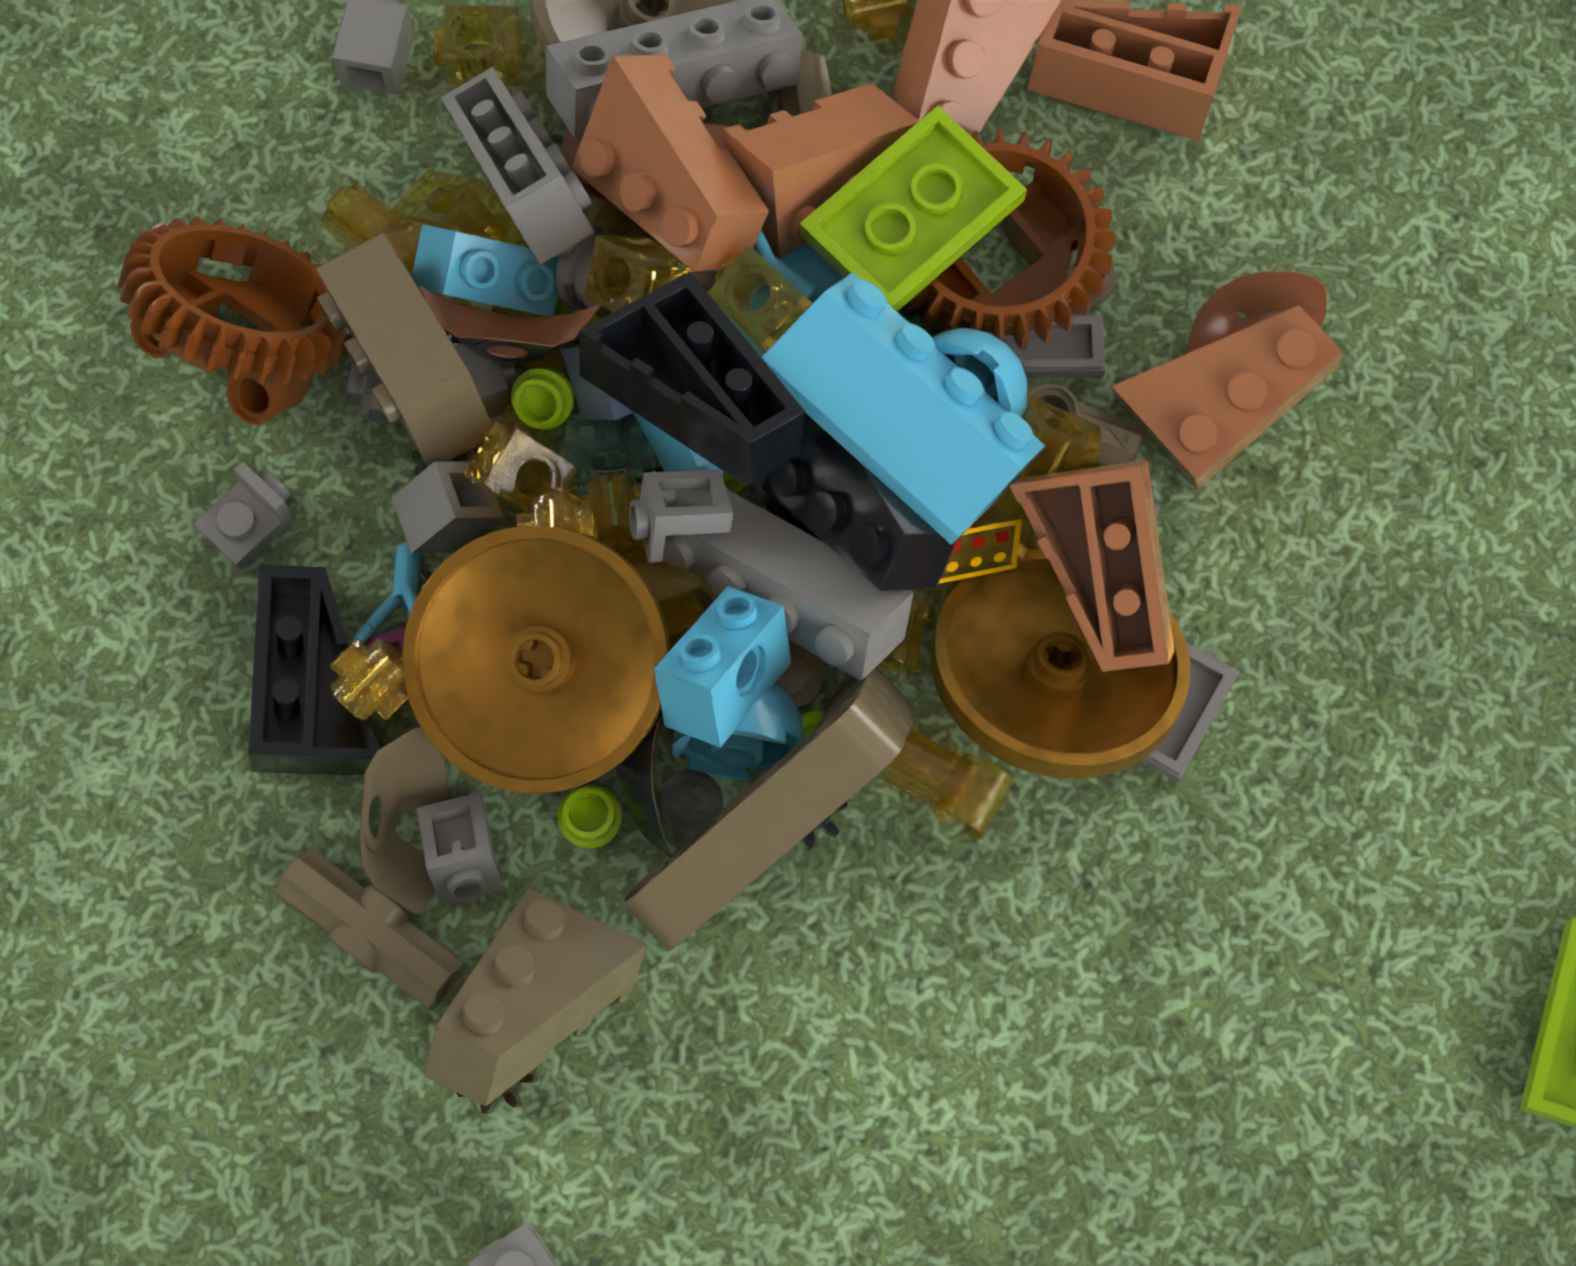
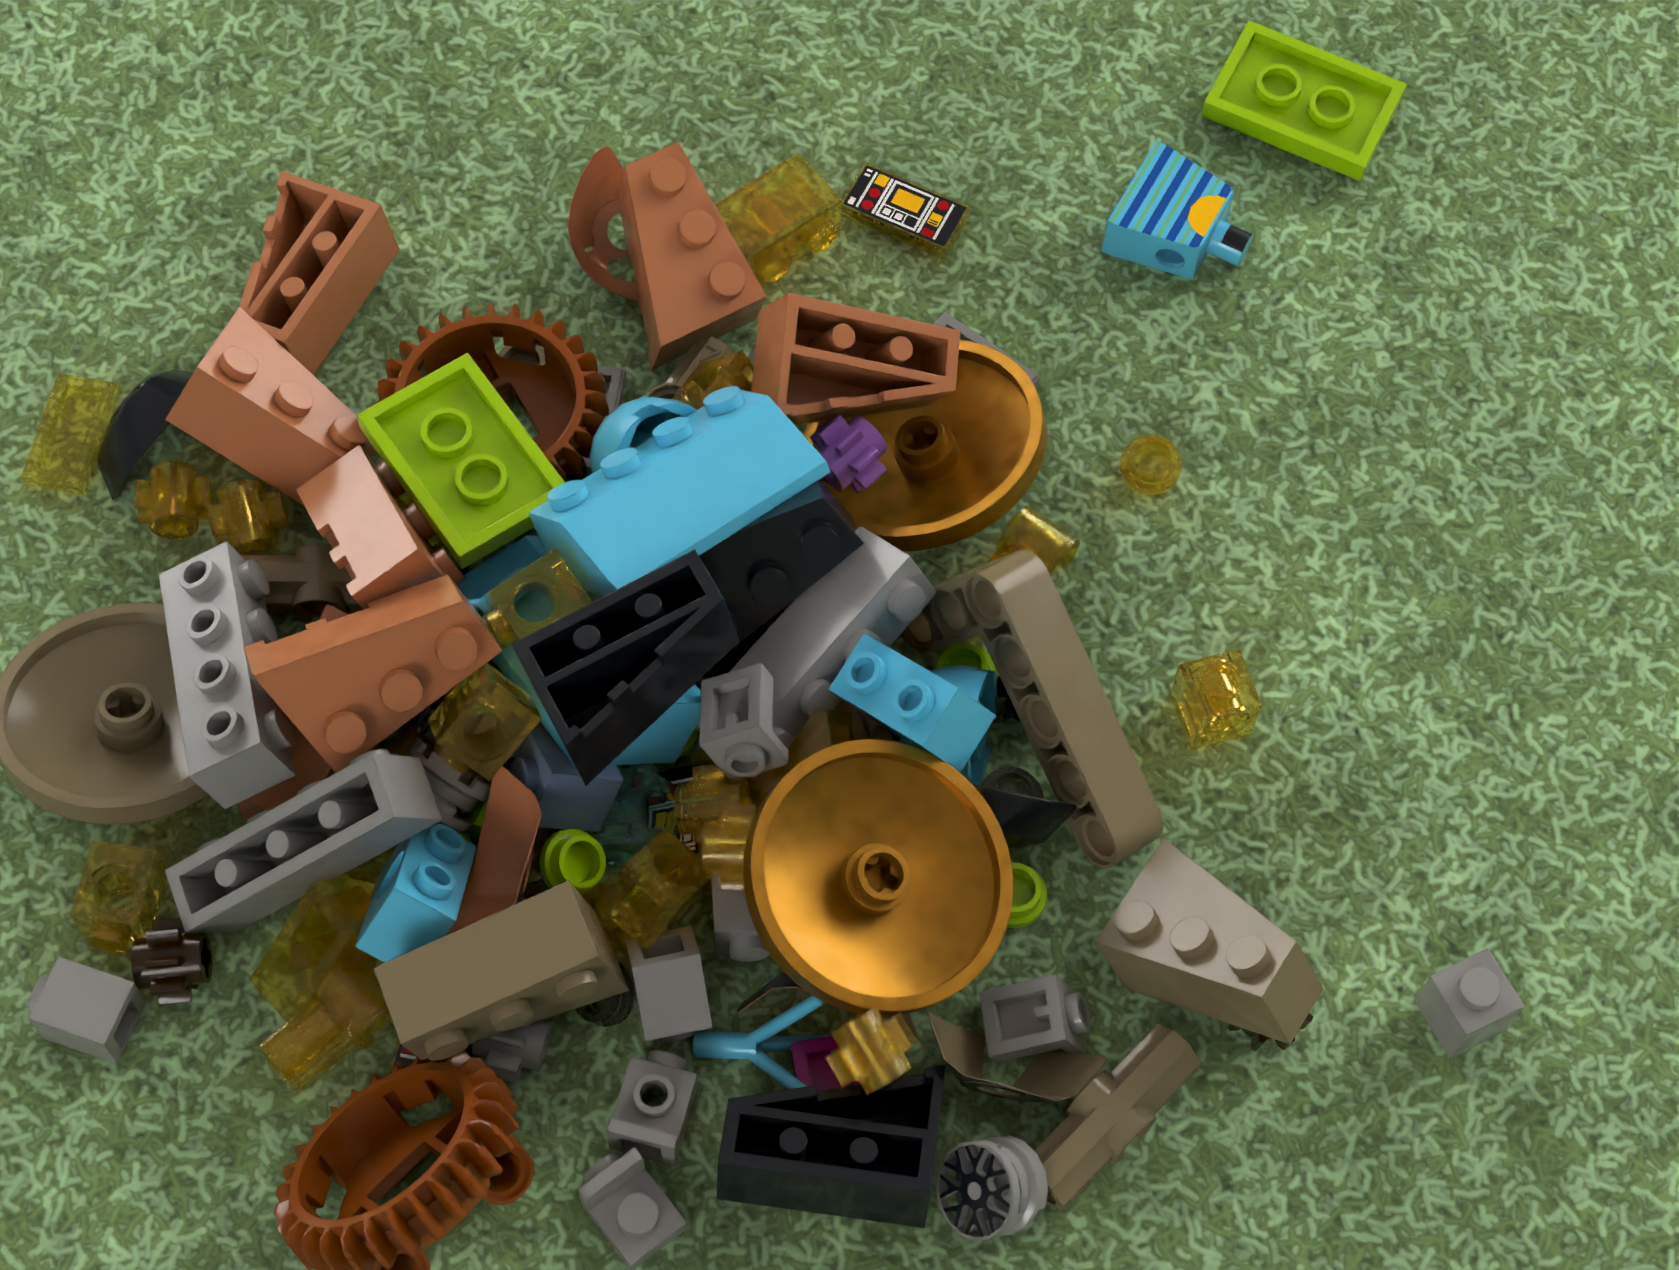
camera: 85 degrees left, 10 degrees down
none -> dark brown gear [131,917,213,1005]
none -> clear yellow gear [206,479,289,555]
none -> light grey brick [606,1050,698,1166]
none -> clear yellow brick [715,152,842,283]
none -> medium lavender gear [810,414,887,493]
none -> tile [839,162,971,260]
none -> light grey wheel [936,1135,1048,1241]
none -> medium azure torso [1101,140,1254,279]
none -> clear yellow plate [1120,434,1182,495]
none -> clear yellow brick [1169,649,1262,751]

